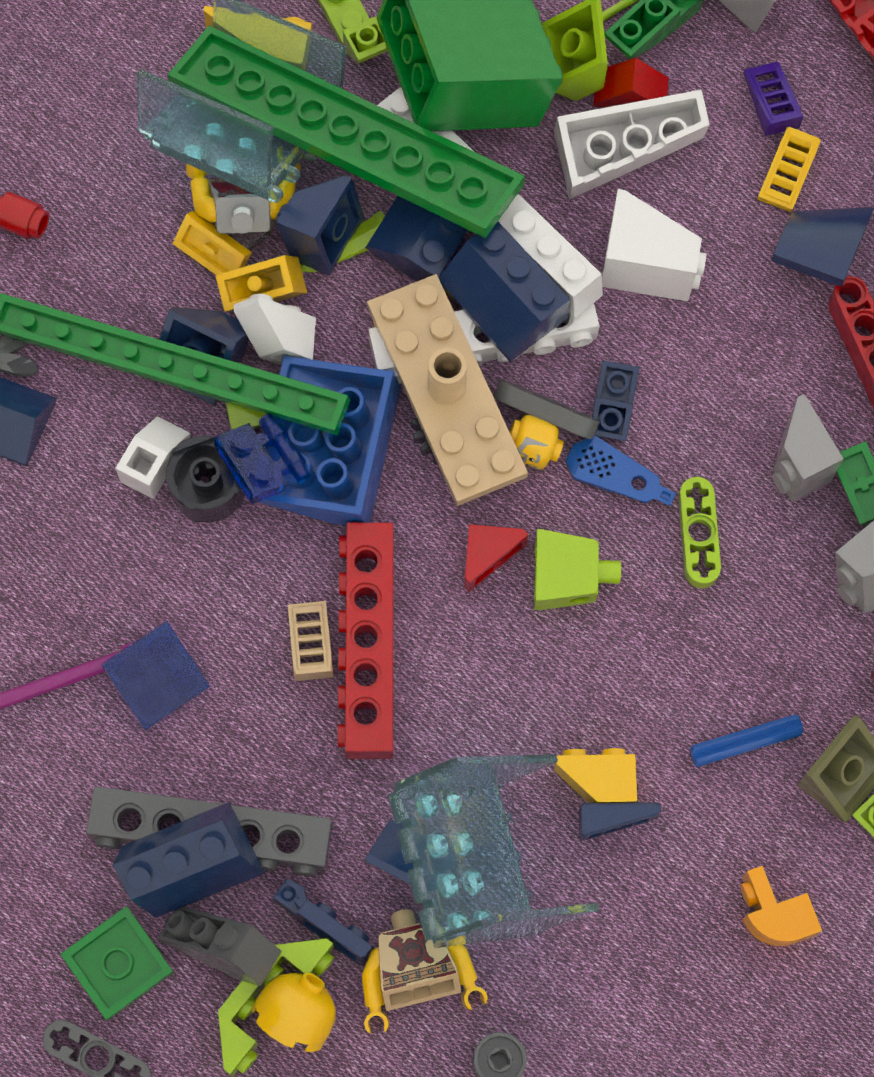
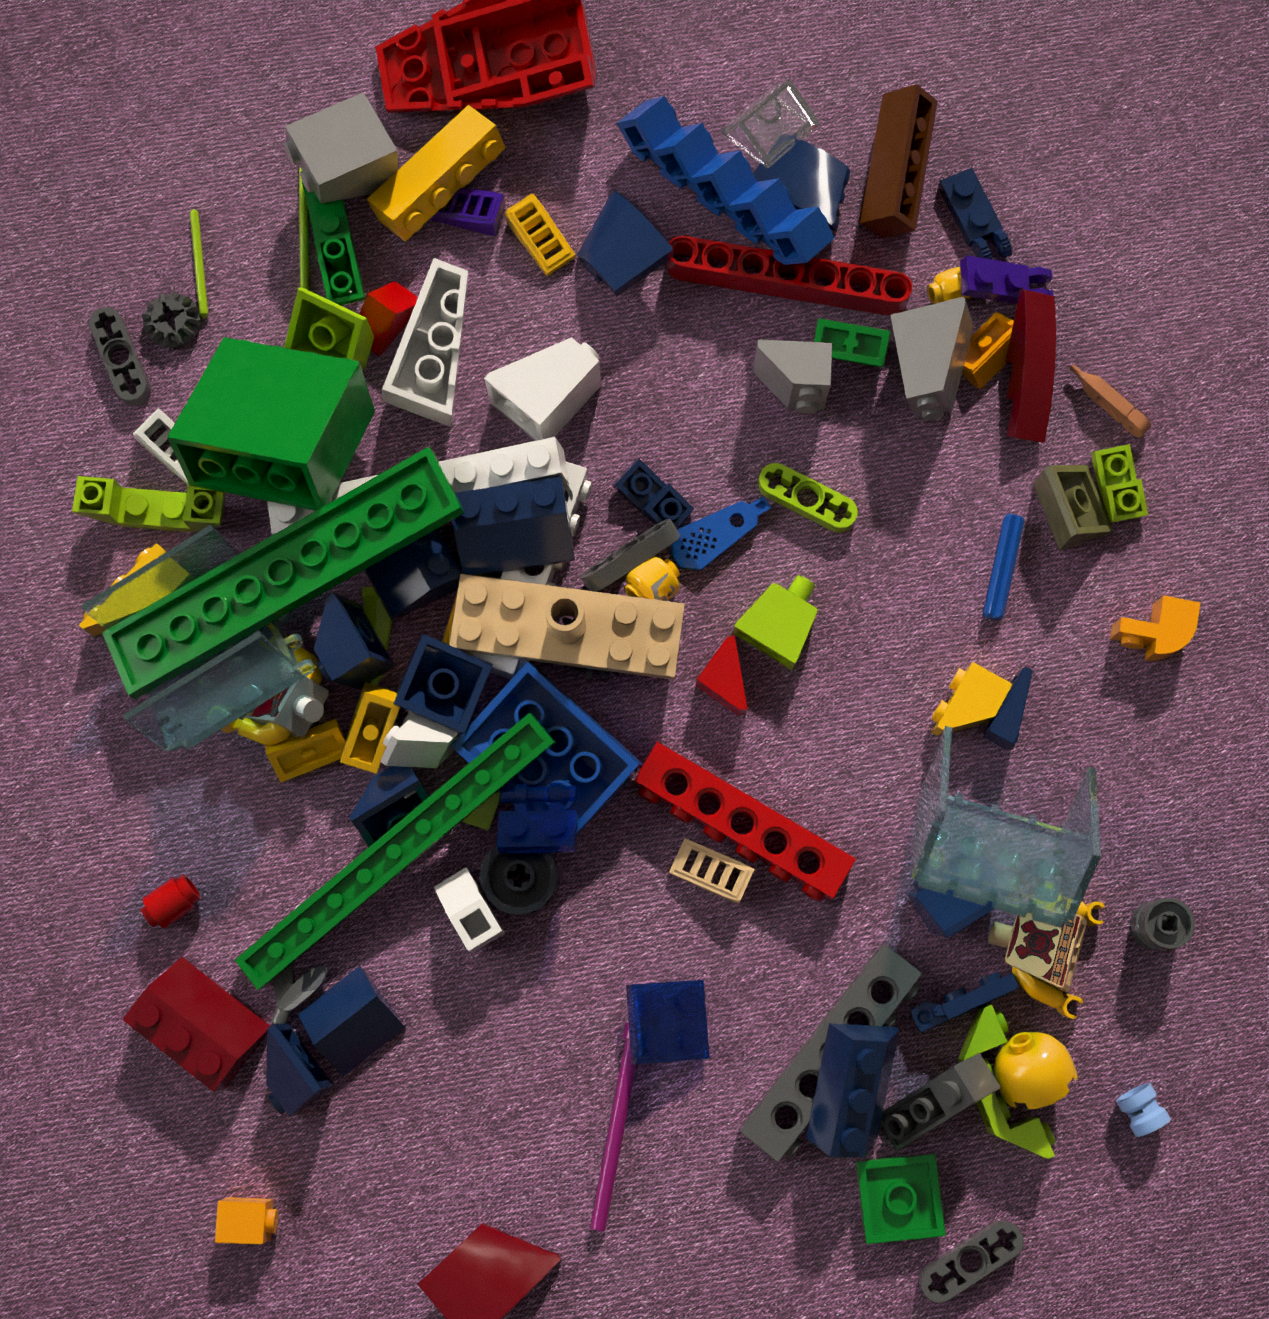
camera: 55 degrees left, 5 degrees up
none -> yellow brick [367,105,506,242]
none -> dark blue slope [393,634,493,734]

